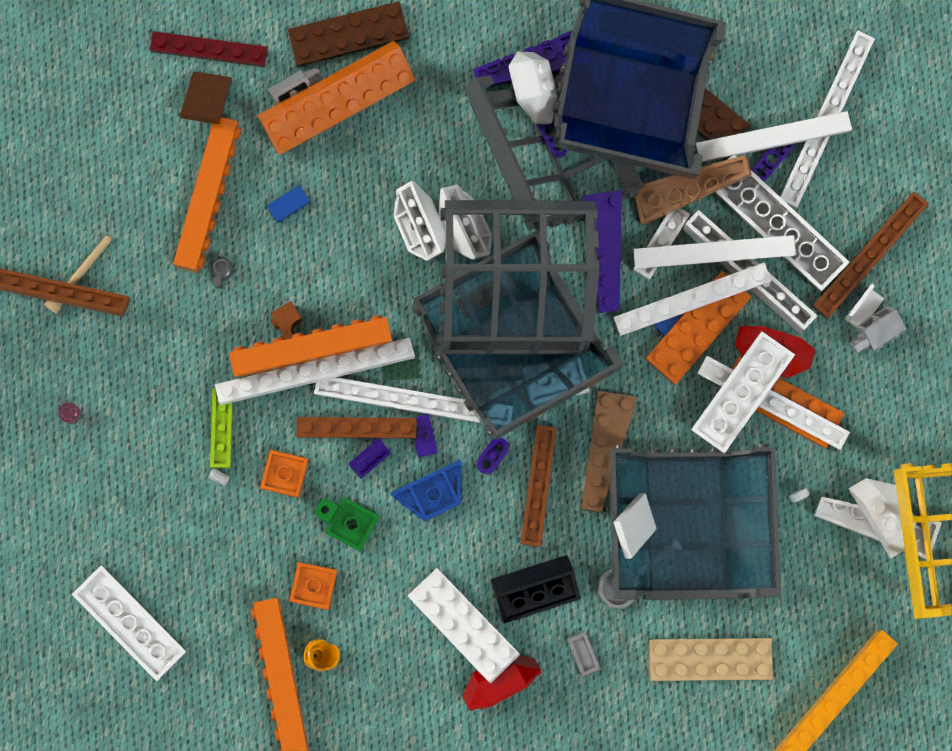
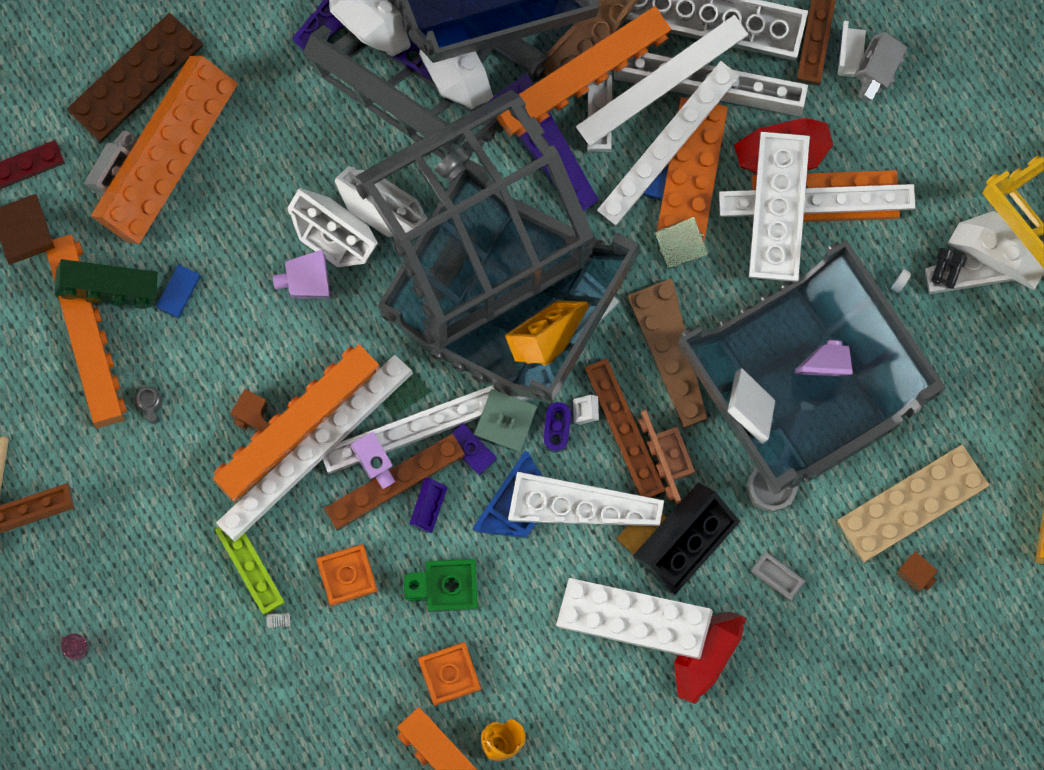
camera: 25 degrees left, 5 degrees down
none -> dark green brick [55,259,158,309]
none -> lavender torso [273,250,331,299]
none -> lavender torso [350,431,395,489]
none -> white wedge [419,17,493,109]
none -> flat silver piece [434,146,470,182]
none -> sand green piece [474,389,537,452]
none -> orange brick [496,6,672,138]
none -> light orange slope [505,300,589,365]
none -> white wing [508,472,664,526]
none -> white plate [573,395,599,425]
none -> pearl gold tile [616,514,667,555]
none -> nougat bracket [638,409,695,506]
none -> clear green piece [654,217,708,269]
none -> lavender slope [795,340,852,377]
none -> dark orange brick [896,551,938,593]
none -> black piece [931,248,968,289]

